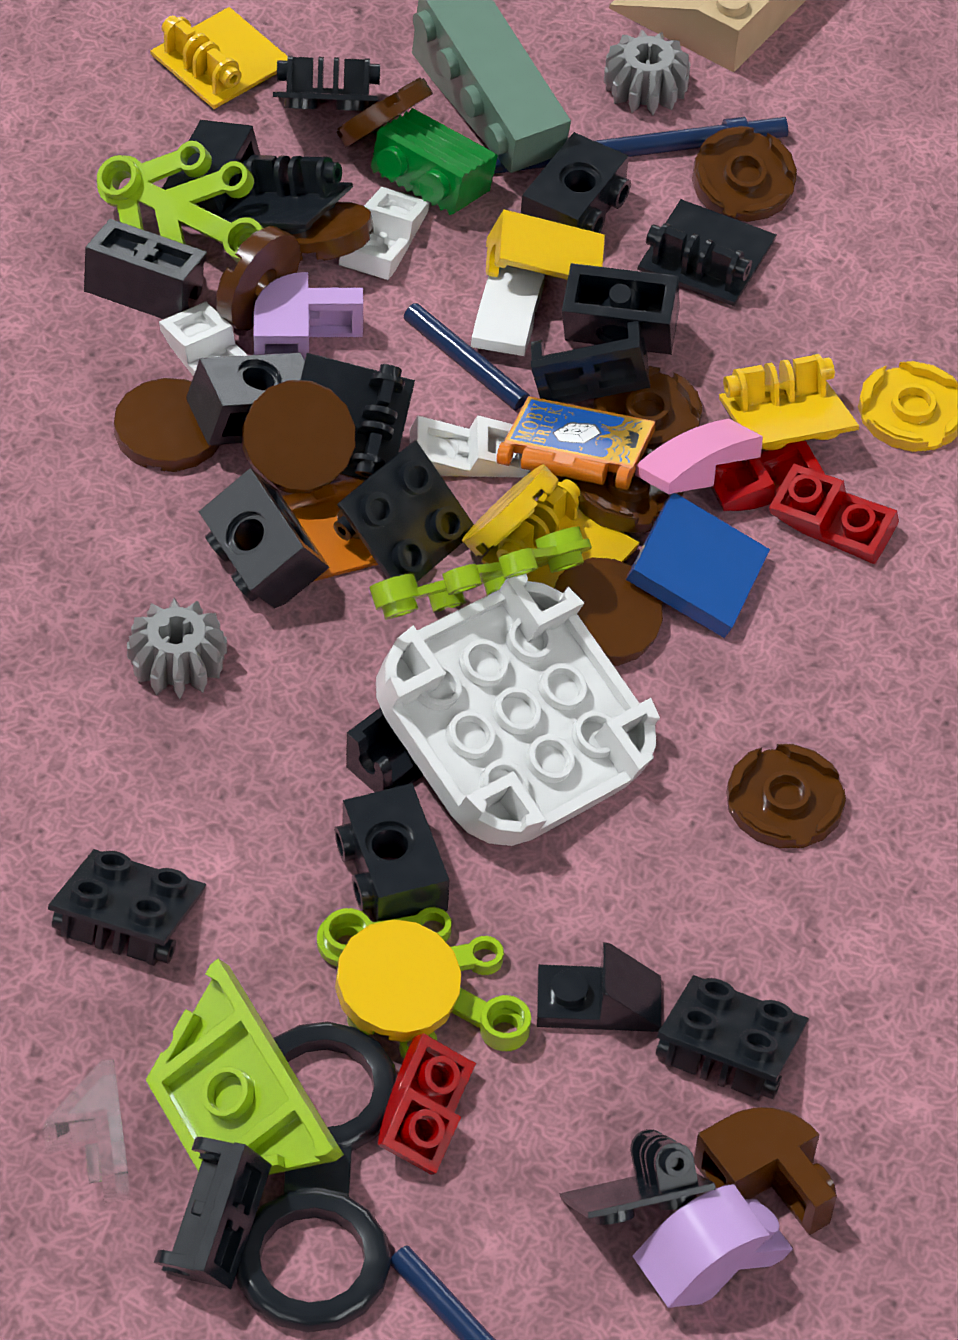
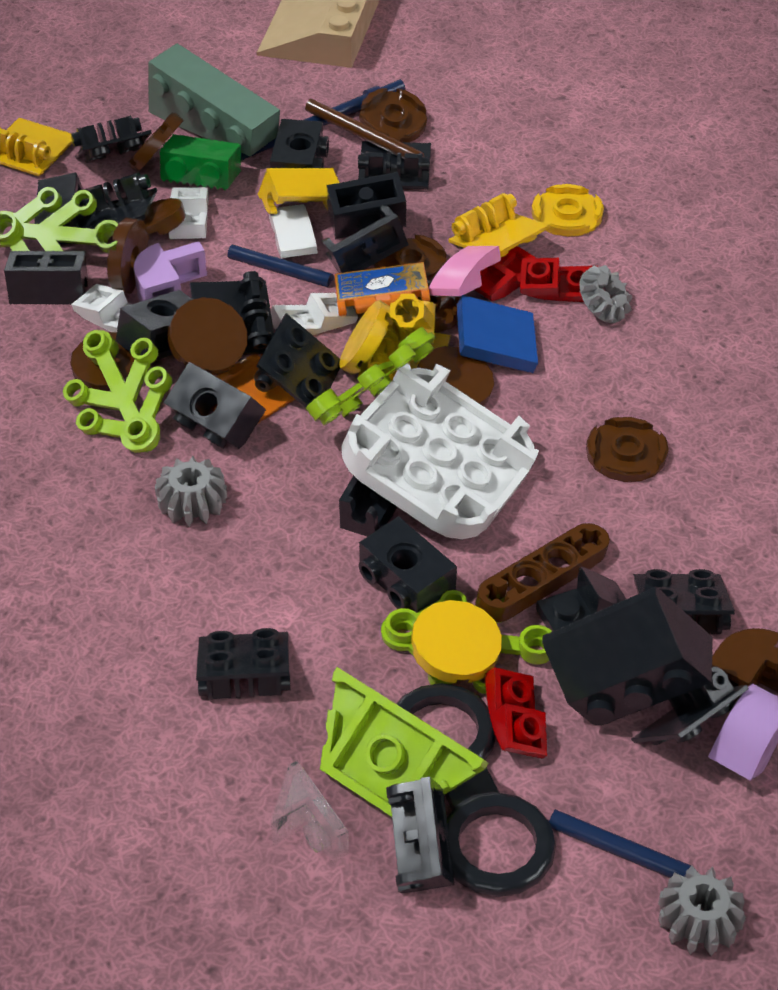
camera: 20 degrees left, 5 degrees down
light grey gear [604,29,691,115] -> none
none -> lime plant [63,330,173,453]
none -> reddish brown bar [305,99,424,159]
none -> yellow piece [390,294,436,345]
none -> reddish brown beam [475,523,610,623]
none -> black slope [542,586,713,725]
none -> light grey gear [580,265,633,323]

